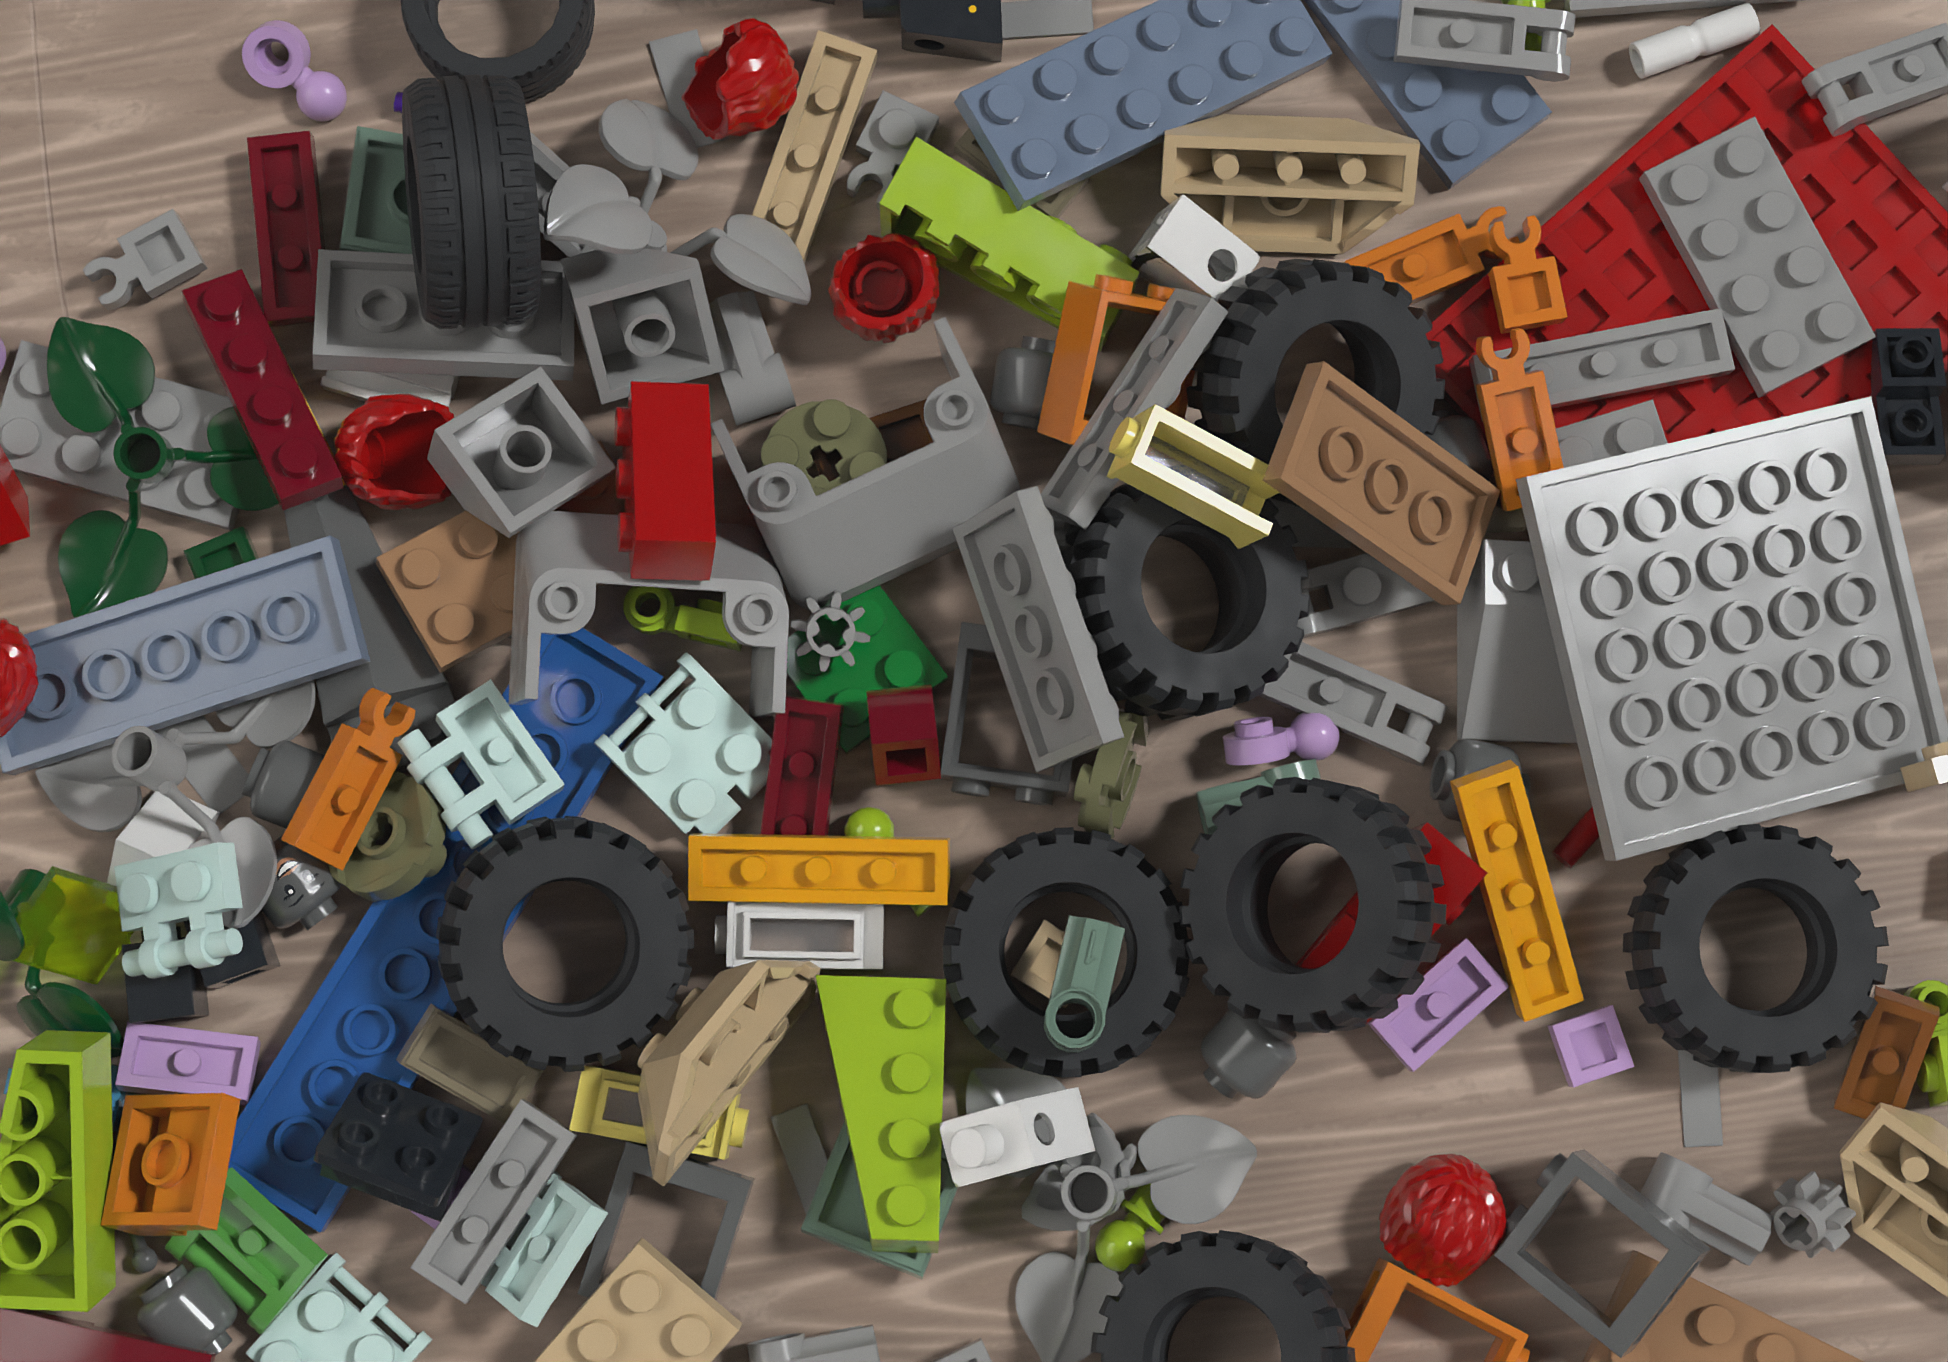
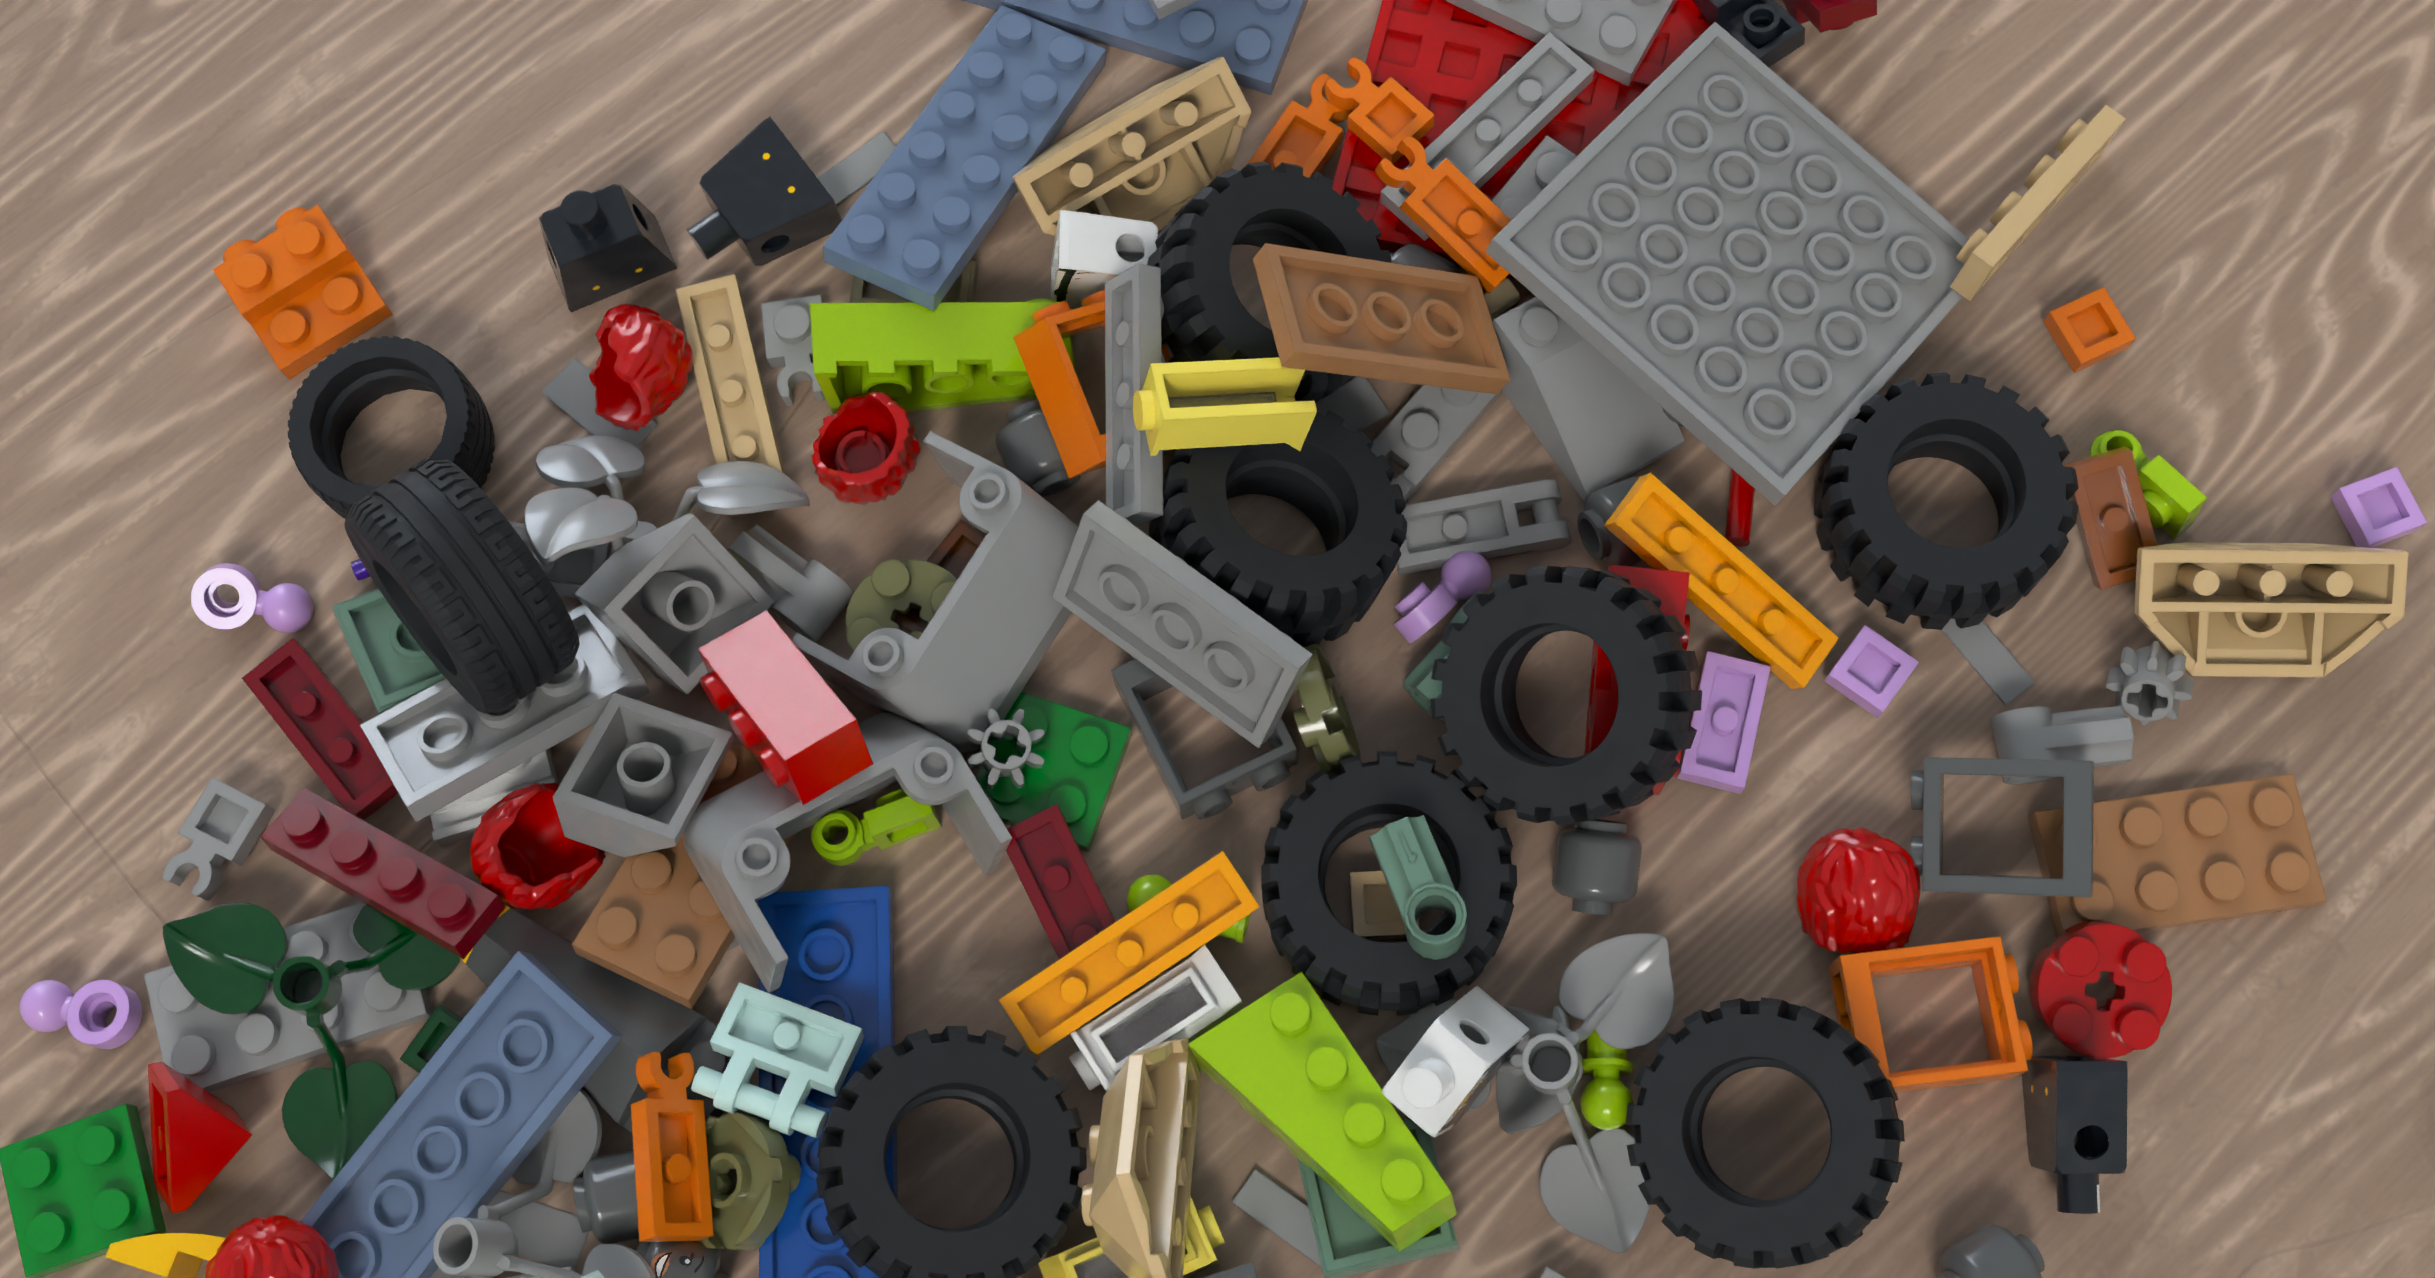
camera: 20 degrees left, 10 degrees down
light aqua plate [594,652,772,834] -> none
dark red brick [867,684,941,786] -> none

